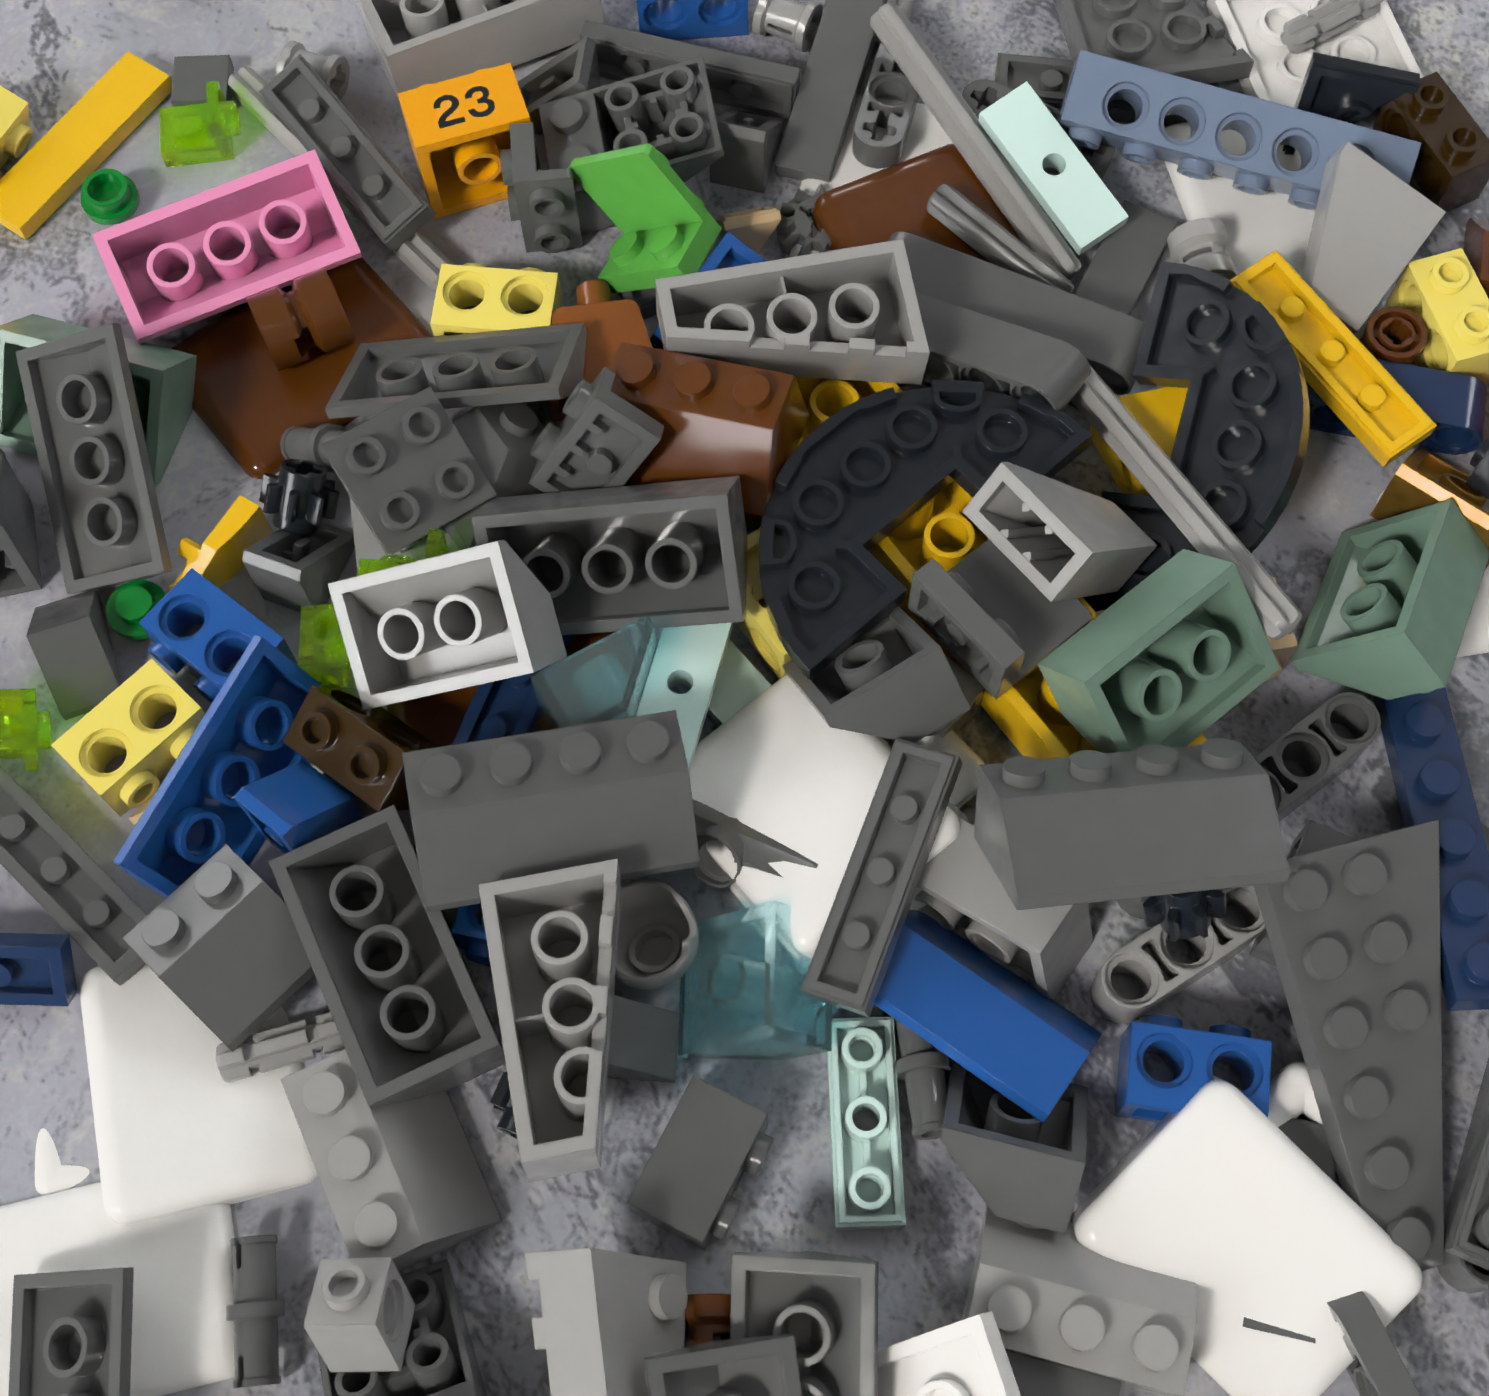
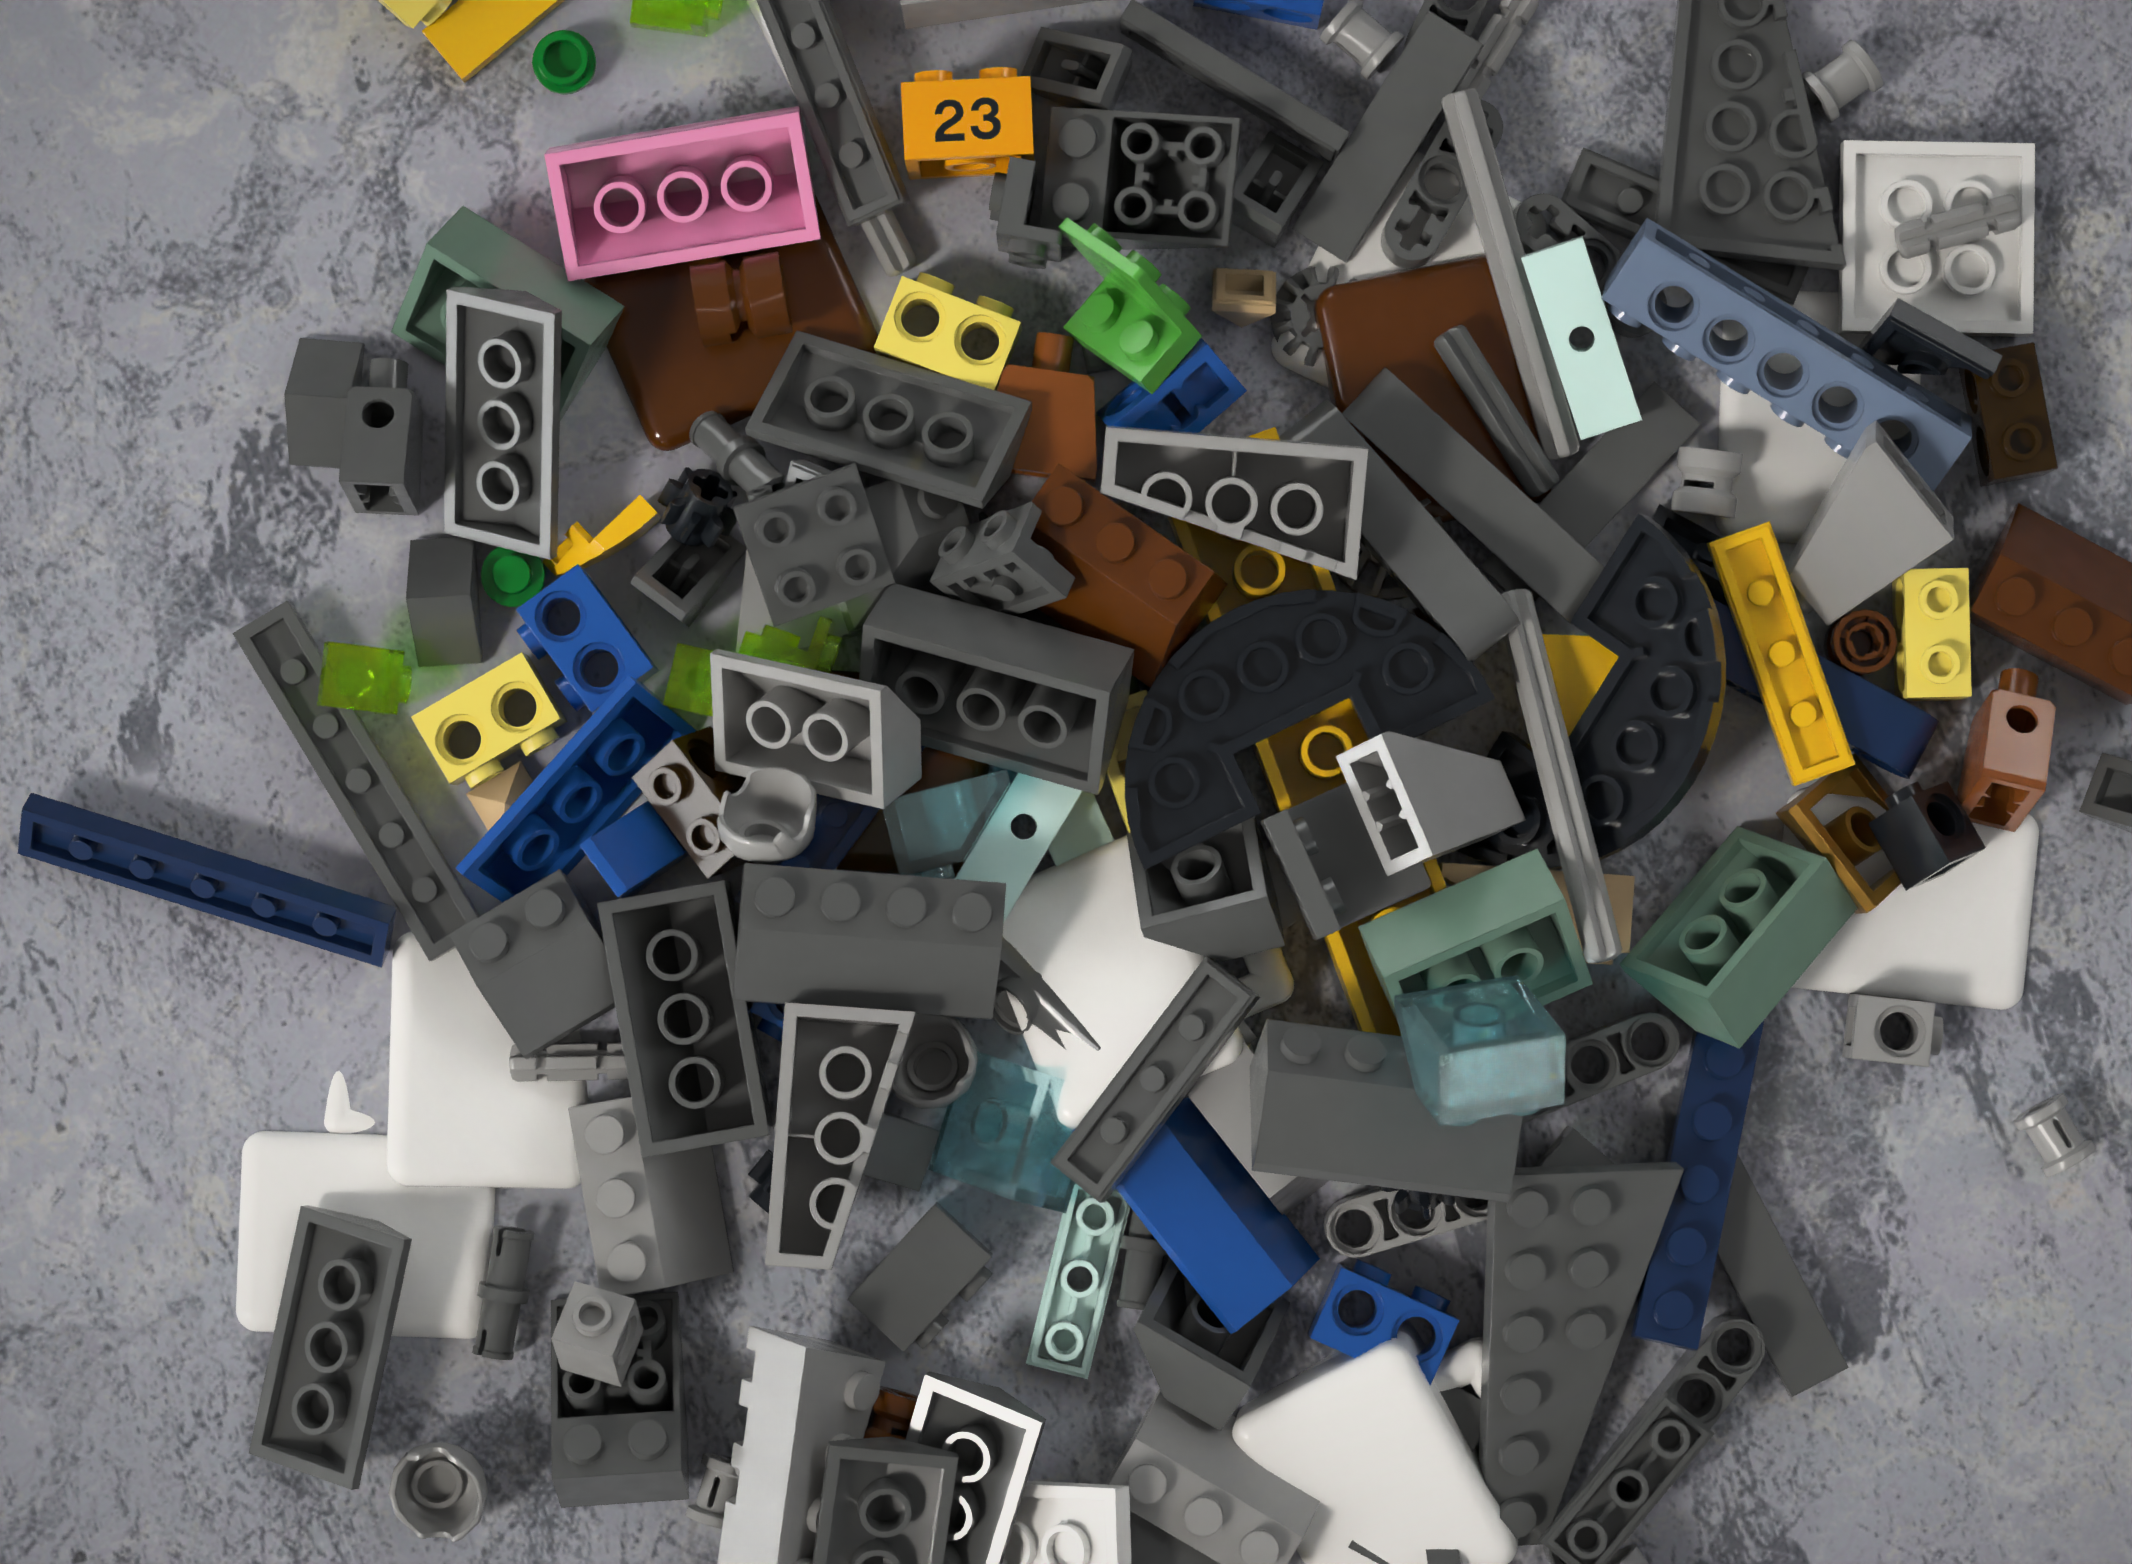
camera: 20 degrees right, 20 degrees up
none -> light grey hair [717,767,817,865]
none -> clear light blue slope [1394,975,1566,1126]

